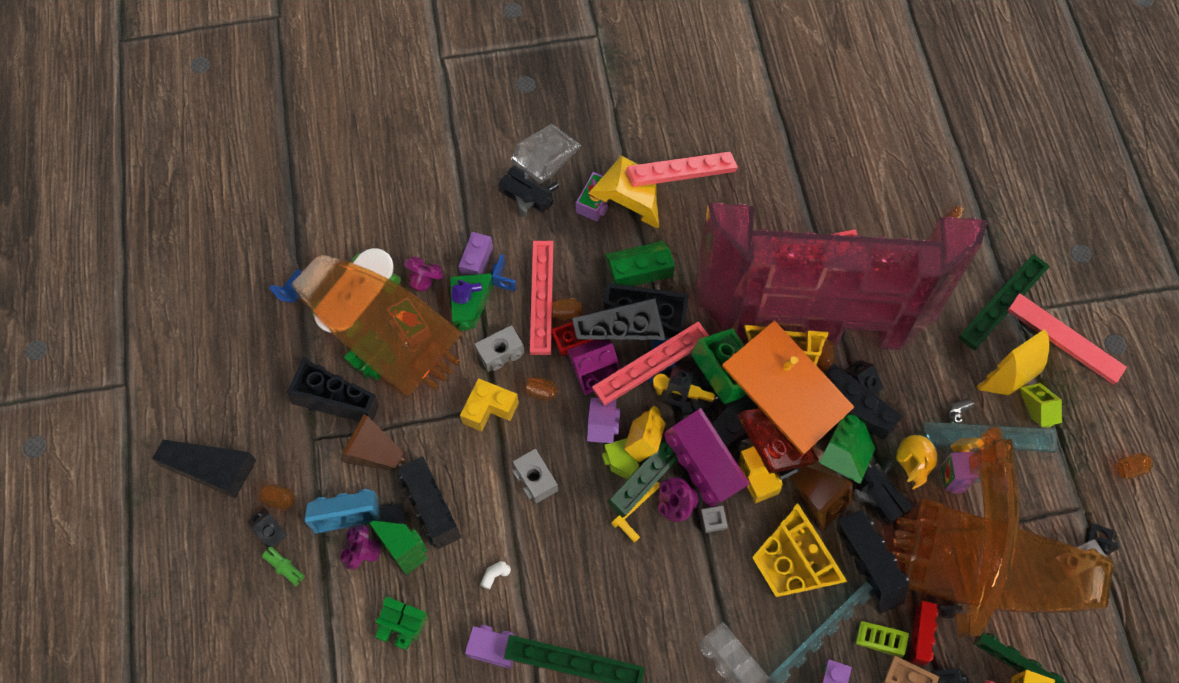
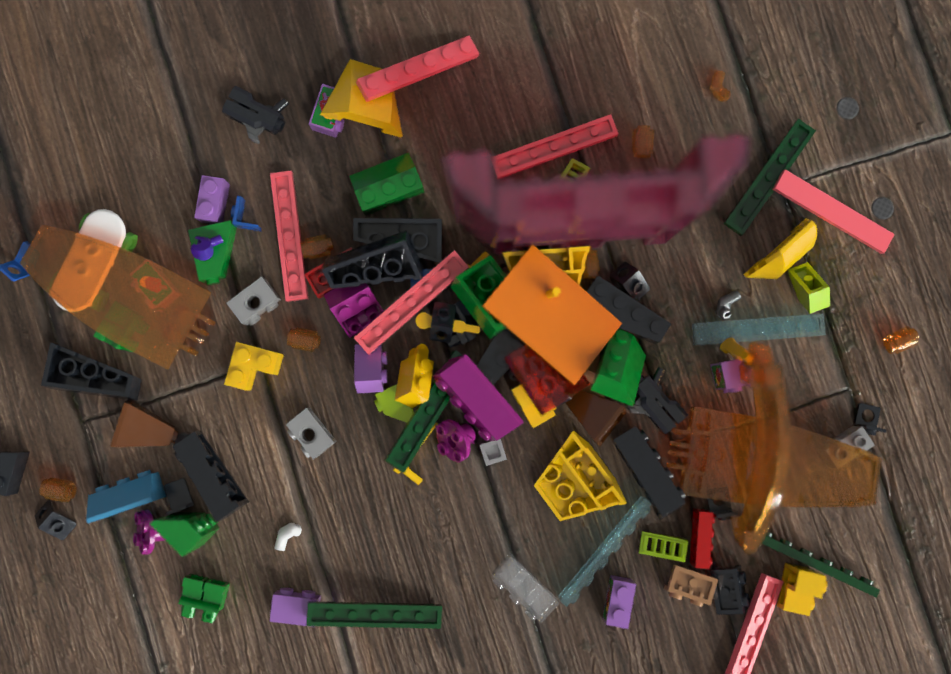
camera: 10 degrees left, 20 degrees up
bright green pin [262,547,305,586] -> none
magenta plate [404,256,444,292] -> none
clear slope [511,124,581,184] -> none
yellow helmet [896,435,938,489] -> none

